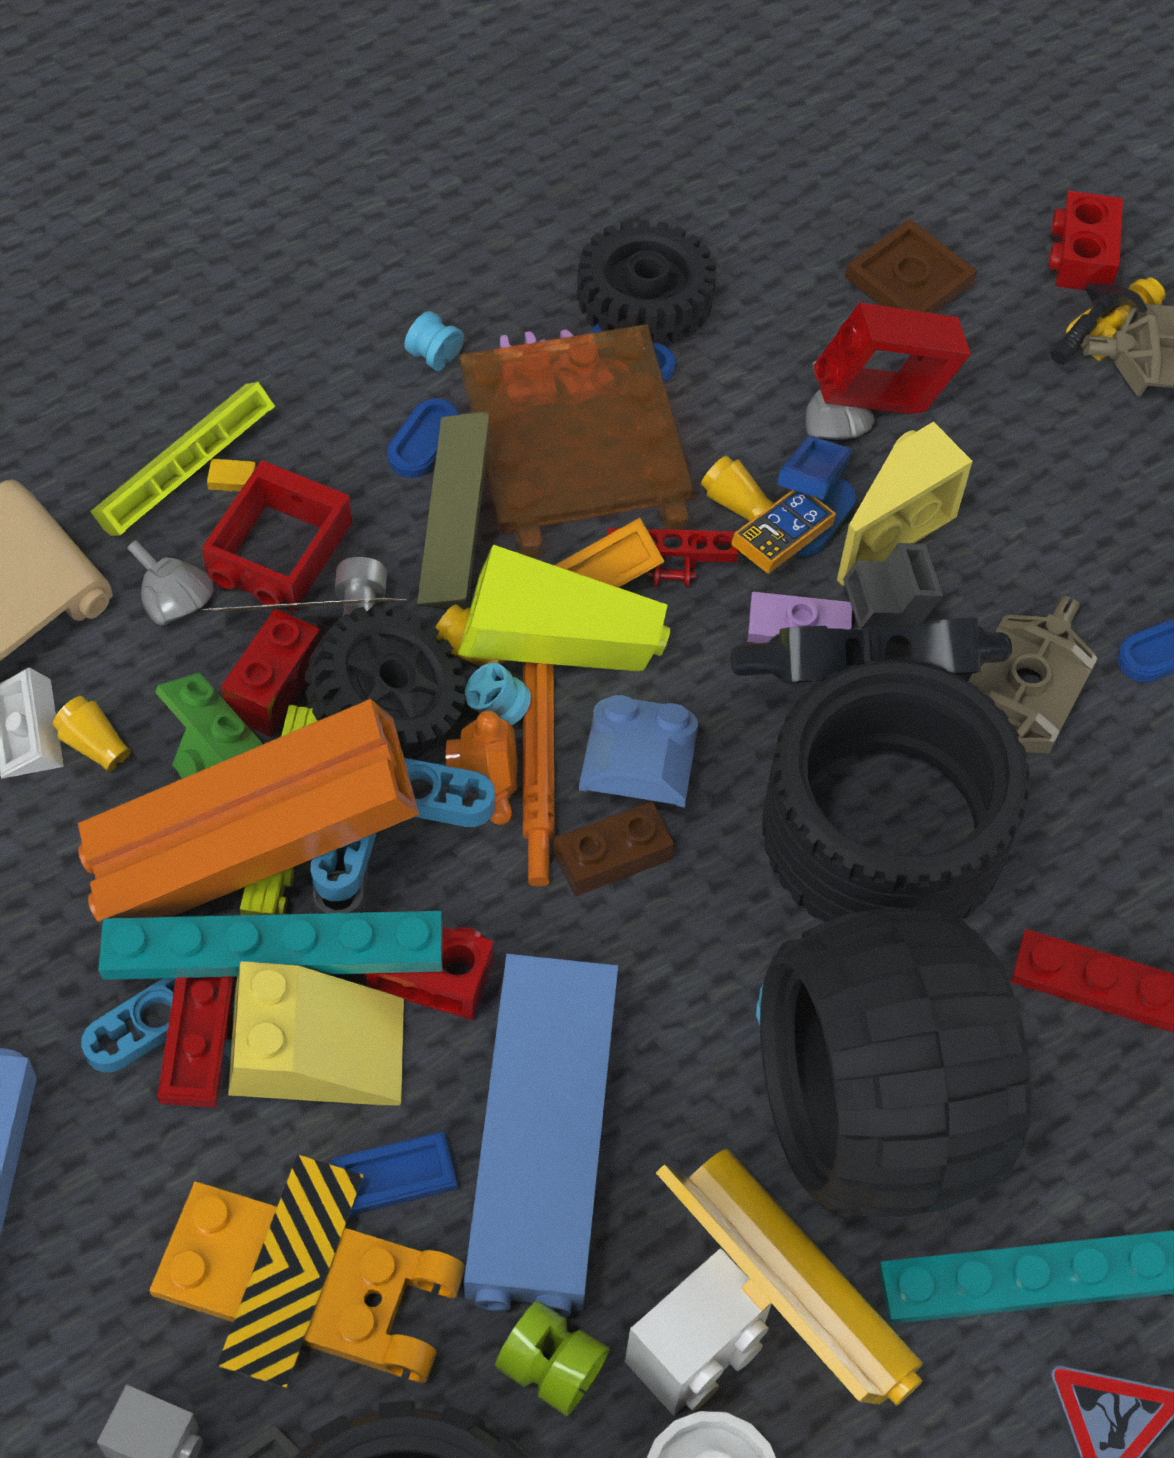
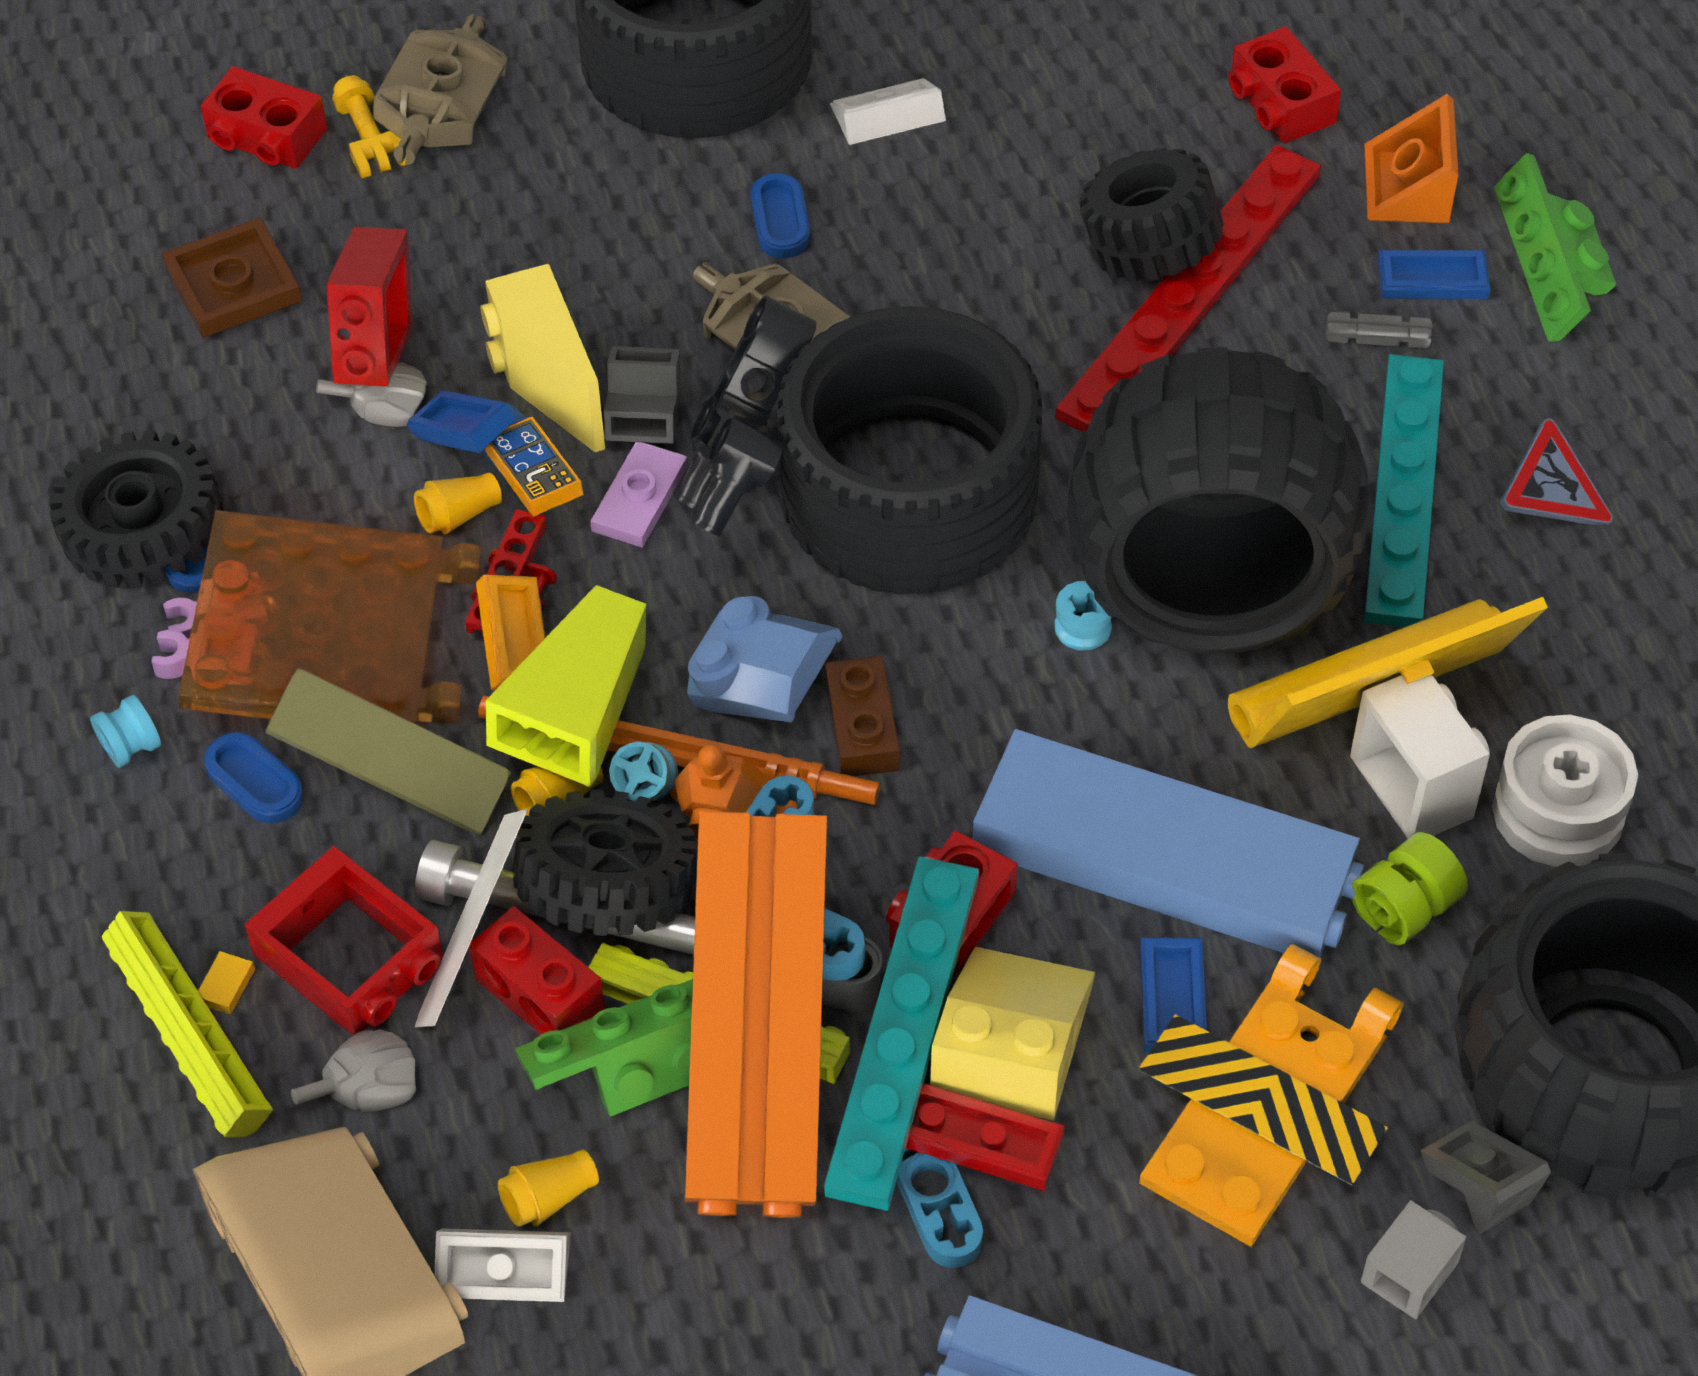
camera: 70 degrees left, 5 degrees down
black piece [1050,283,1148,365] -> none

